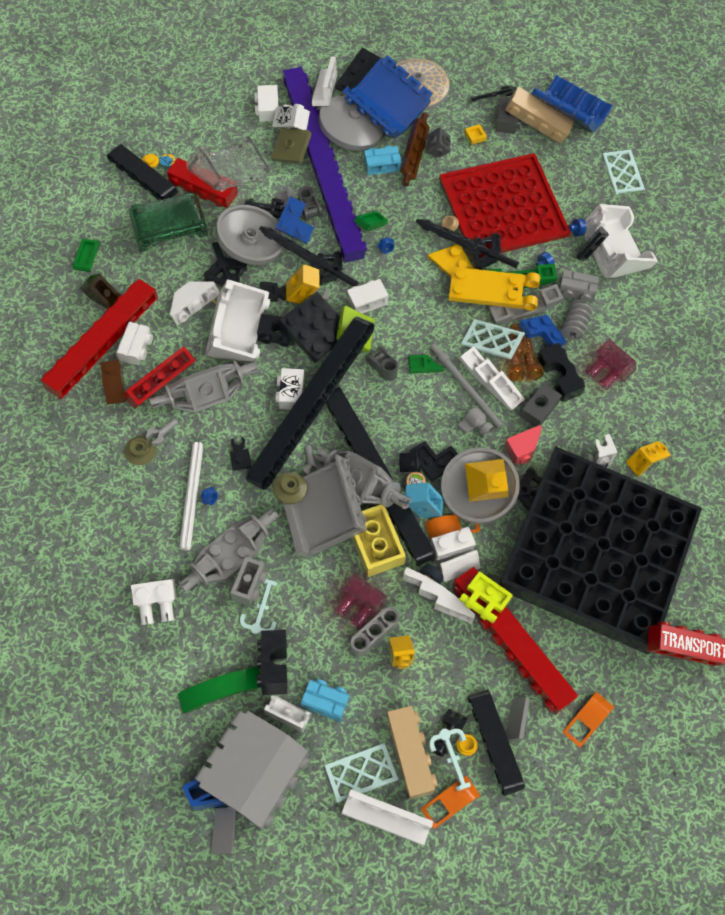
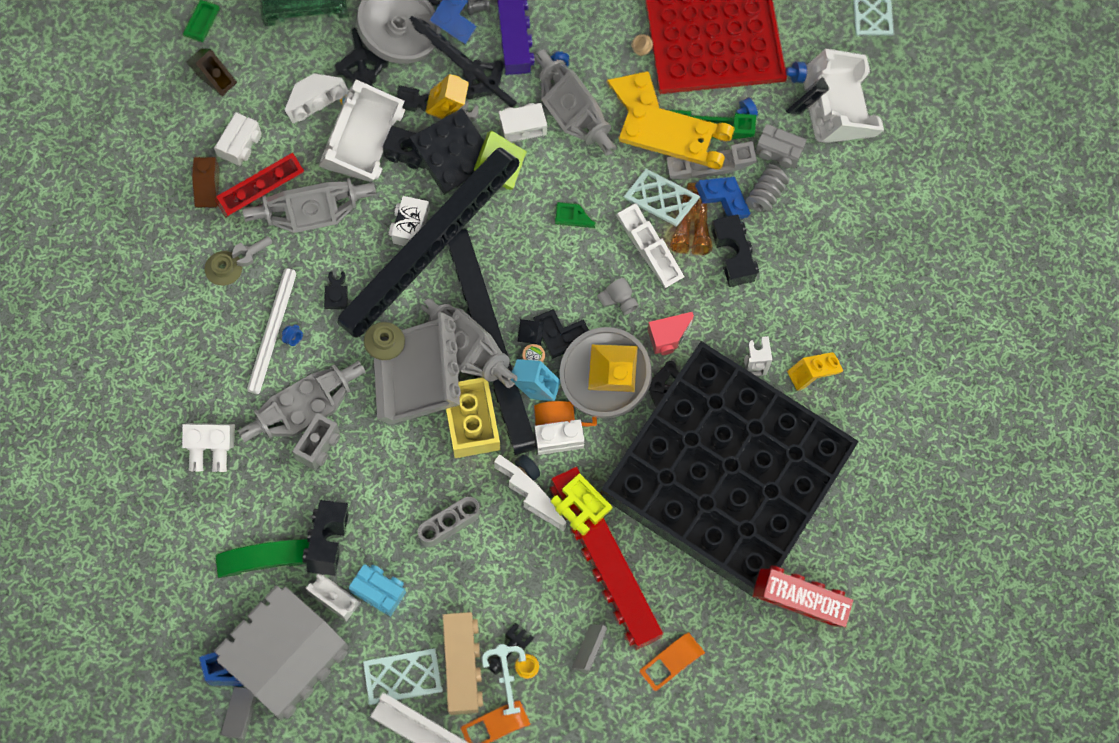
camera: 10 degrees right, 5 degrees up
red brick [41,279,158,399] -> none
light aqua piece [240,579,277,634] -> none
light grey bar [303,445,323,476] -> none
clear pink brick [334,574,388,630] -> none
green tile [354,211,389,231] -> none
dark grey piece [365,346,398,381] -> none
yellow slope [388,635,415,669] -> none
black bar [416,218,519,270] -> none
light grey bar [430,344,504,429] -> none
white slope [439,550,480,582] -> none
black beam [468,689,525,796] -> none
dark grey brick [520,383,562,427] -> none
clear pink brick [586,339,637,390] -> none
none -> light grey plate [534,49,616,156]

